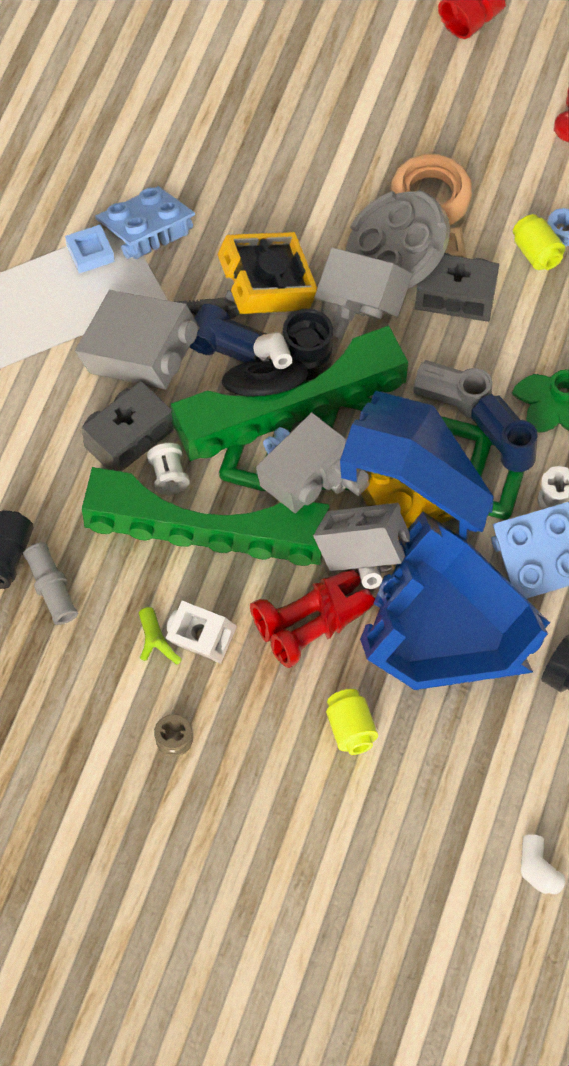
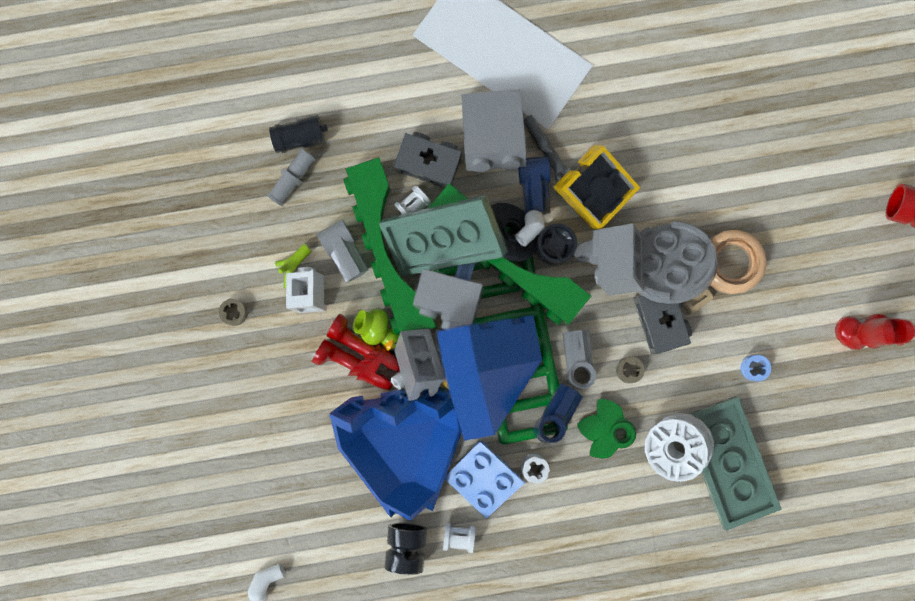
camera: 65 degrees right, 25 degrees up
light blue plate [65,224,115,273] -> none
light blue hinge [95,186,195,259] -> none
neon yellow brick [326,689,378,755] -> none
neon yellow brick [513,214,565,270] -> none
none -> light grey piece [317,219,369,283]
none -> lime animal [353,308,399,351]
none -> sand green plate [379,195,508,276]
none -> dark tan bush [616,357,645,383]

